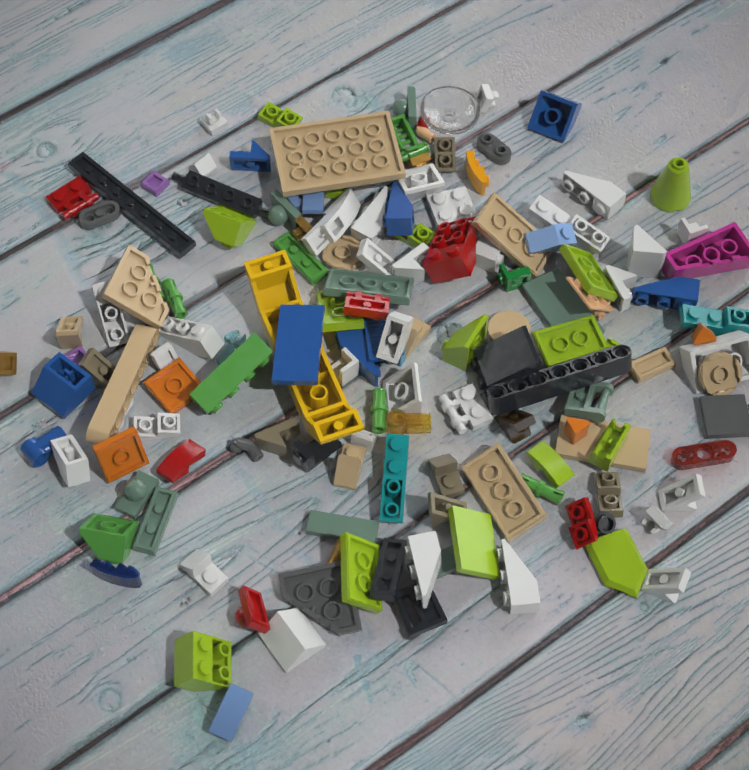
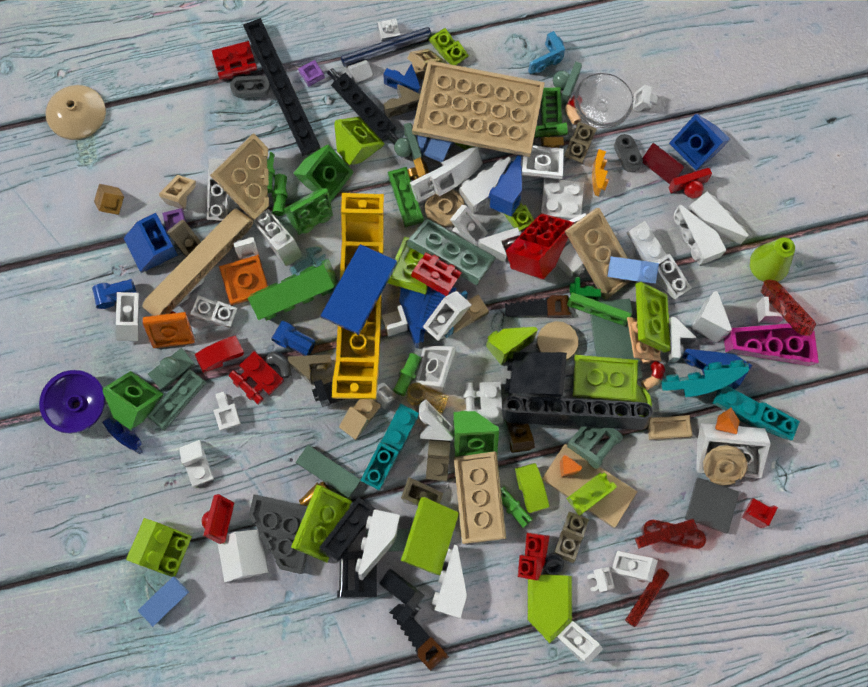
camera: 20 degrees right, 15 degrees up
none -> dark purple dish [39,370,105,434]
none -> white plate [214,391,241,431]
none -> red plate [229,351,284,405]
none -> blue piece [271,321,316,356]
none -> bright green slope [284,188,333,235]
none -> bright green slope [293,145,354,202]
none -> dark blue axle [341,27,432,67]
none -> black bracket [379,569,425,623]
none -> dark tan slope [383,84,420,118]
none -> piece [389,604,449,671]
none -> tan slope [407,49,442,80]
none -> white slope [419,399,454,441]
none -> bright green slope [453,411,499,457]
none -> black piece [505,295,572,318]
none -> dark azure bracket [528,31,565,75]
none -> bright green tile [567,292,632,326]
none -> clear red axle [625,568,670,627]
none -> clear red beam [634,518,698,549]
none -> arm [641,361,665,390]
none -> dark red slope [642,143,684,184]
none -> teal slope [662,360,749,397]
none -> red tile [668,168,712,199]
none -> white slope [687,191,749,244]
none -> clear red beam [761,280,816,336]

